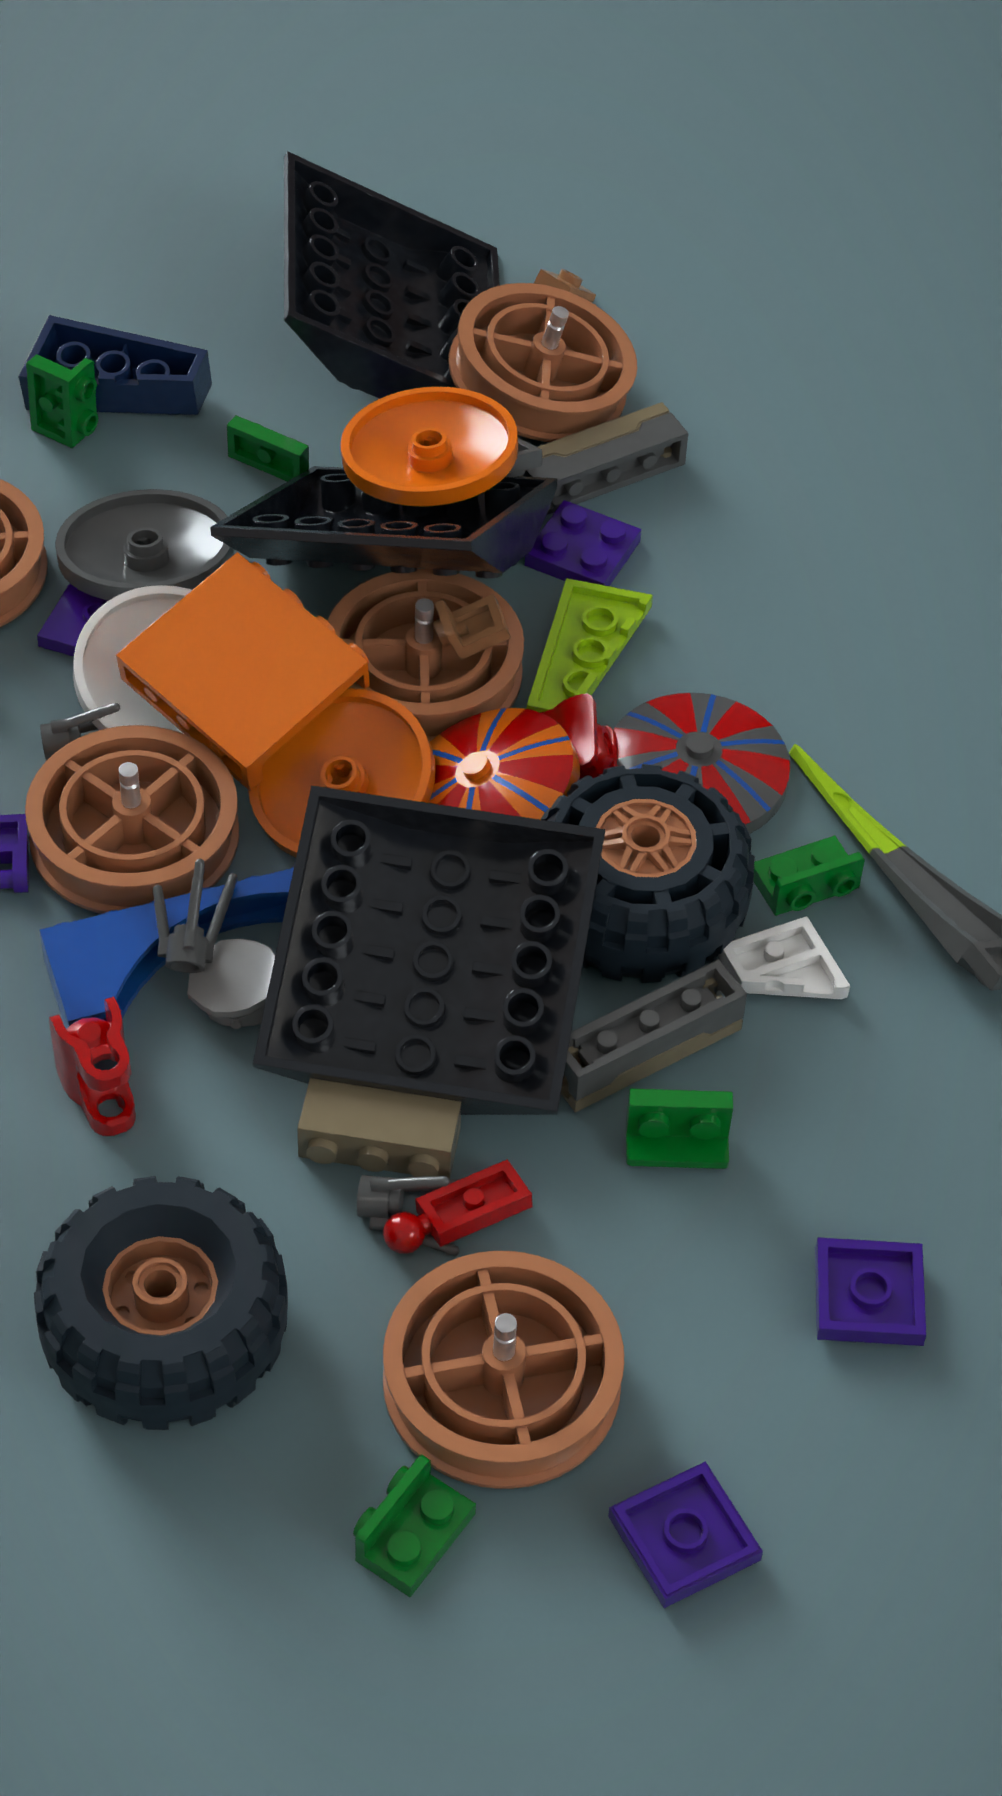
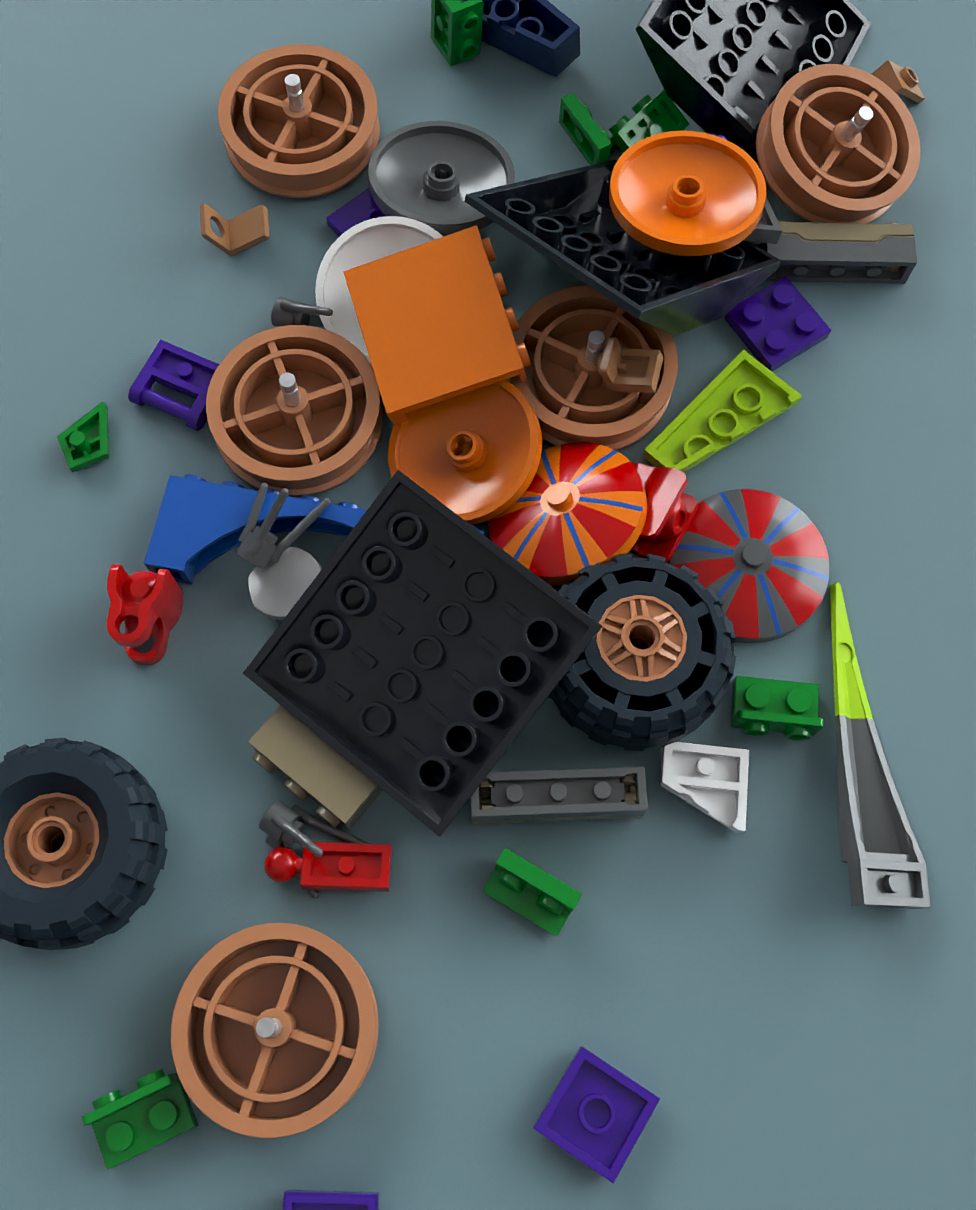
camera: 30 degrees right, 20 degrees up
none -> green bracket [608,89,690,153]

